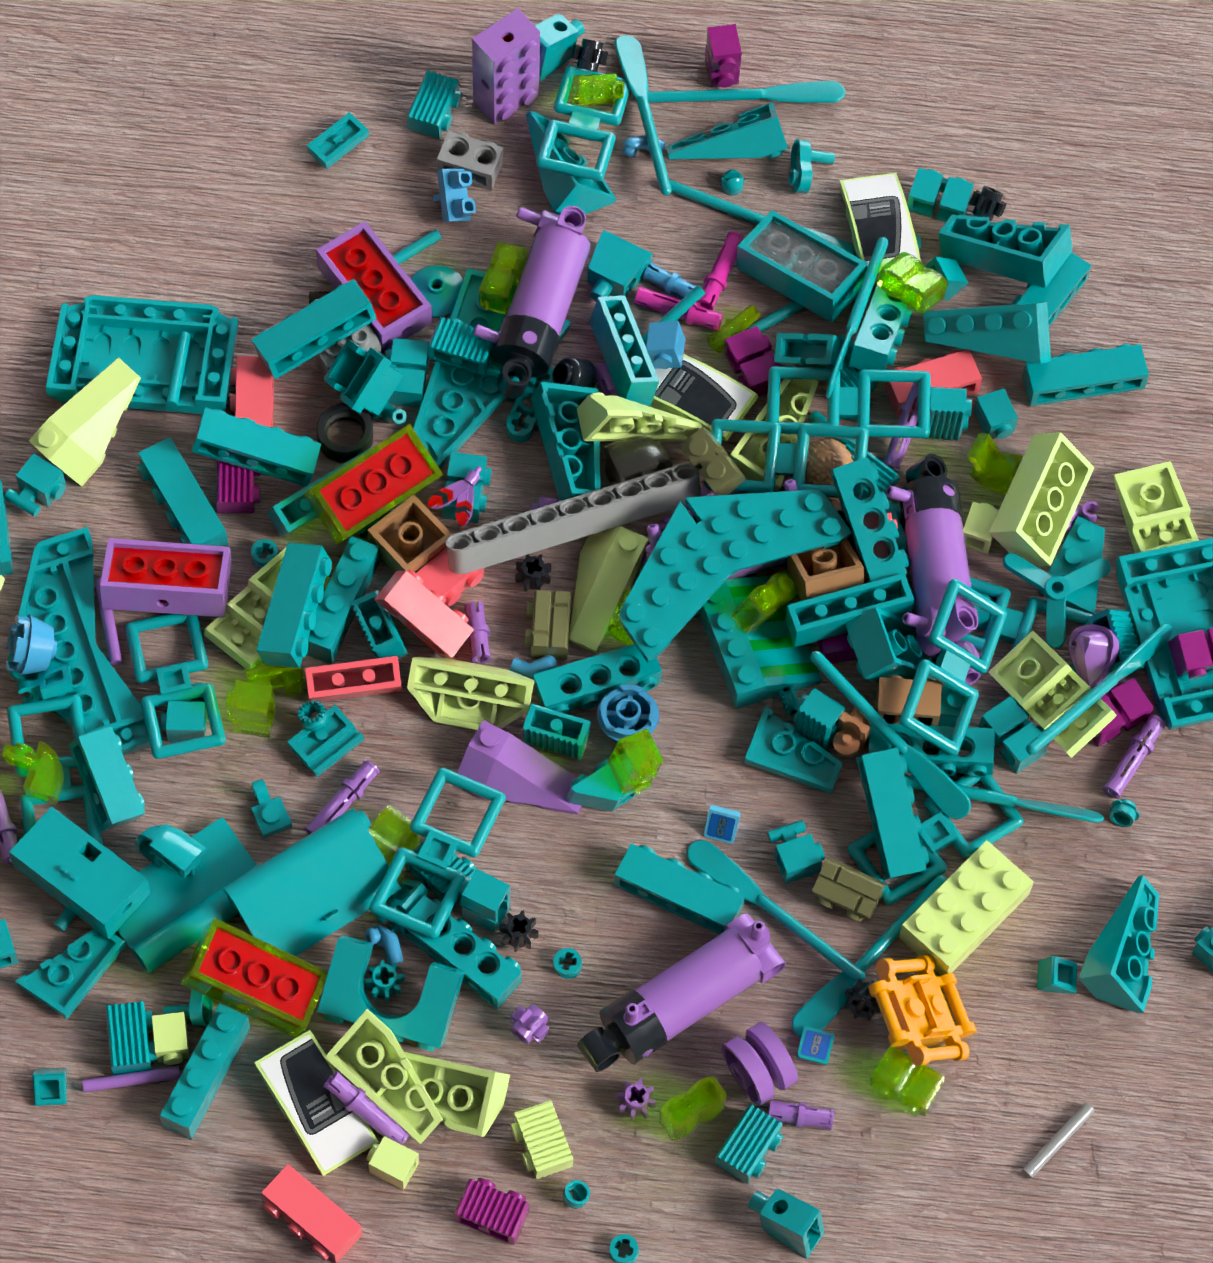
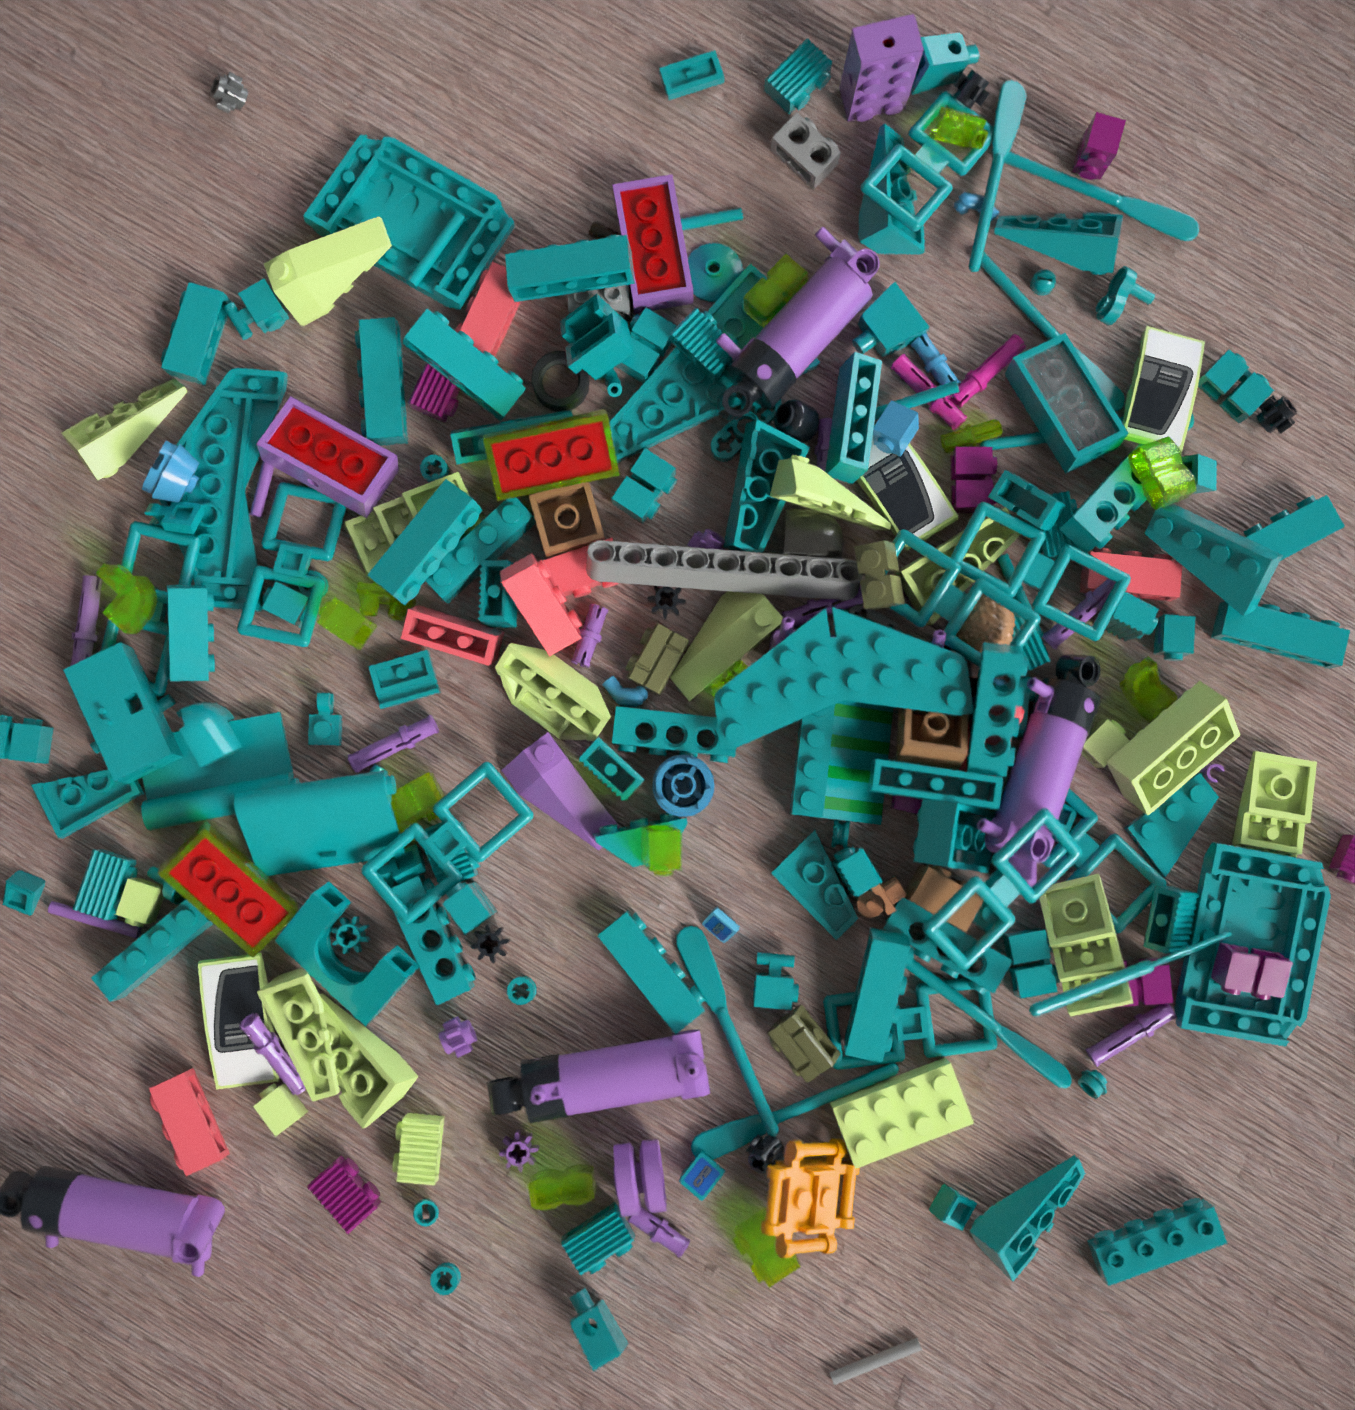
camera: 30 degrees right, 20 degrees up
teal bush [298,700,328,731] -> none
dark azure arm [365,925,404,966] -> none
piece [428,466,482,527] -> none
dark azure hips [433,169,476,223] -> none
clear neon green brick [731,572,799,633] -> none
teal piece [810,651,971,819] -> none
teal piece [826,237,888,398] -> none
teal wedge [938,214,1073,288] -> none
teal piece [1003,553,1111,649] -> none
medium lavender piece [1069,624,1119,689] -> none

